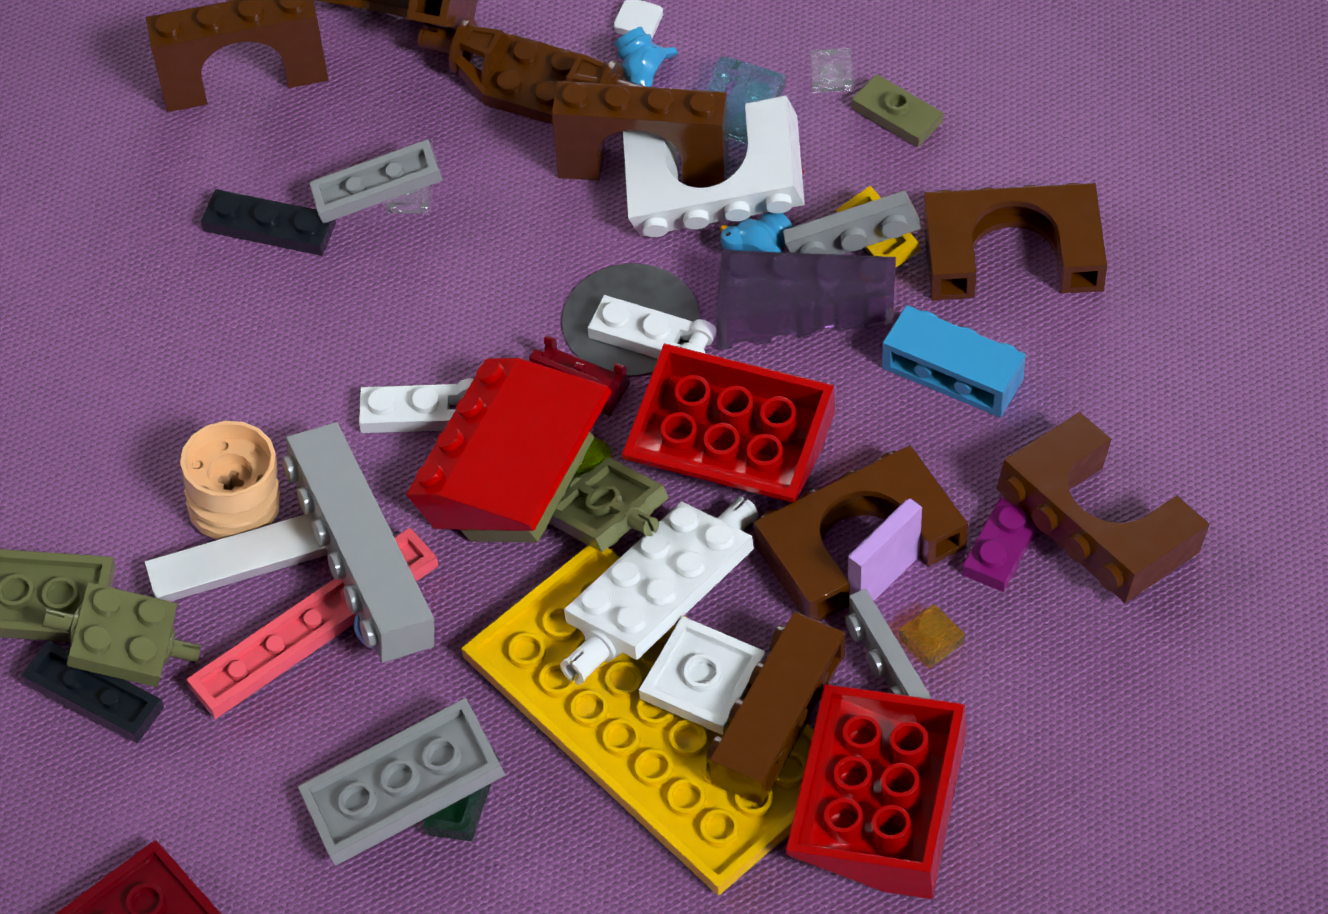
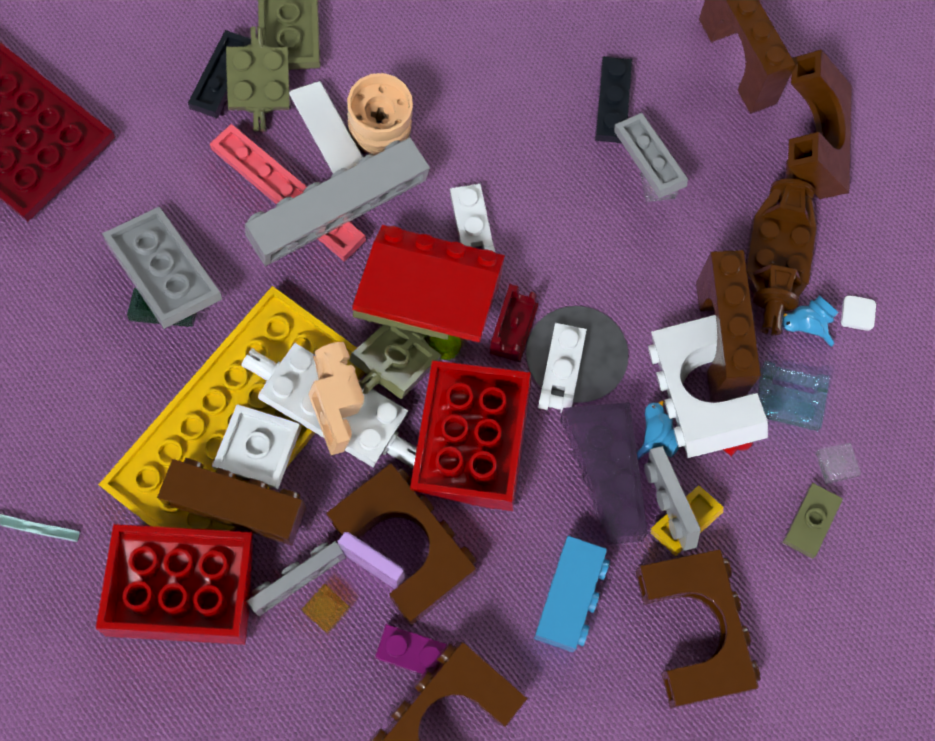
camera: 75 degrees right, 15 degrees up
none -> light nougat plate [308,342,364,455]

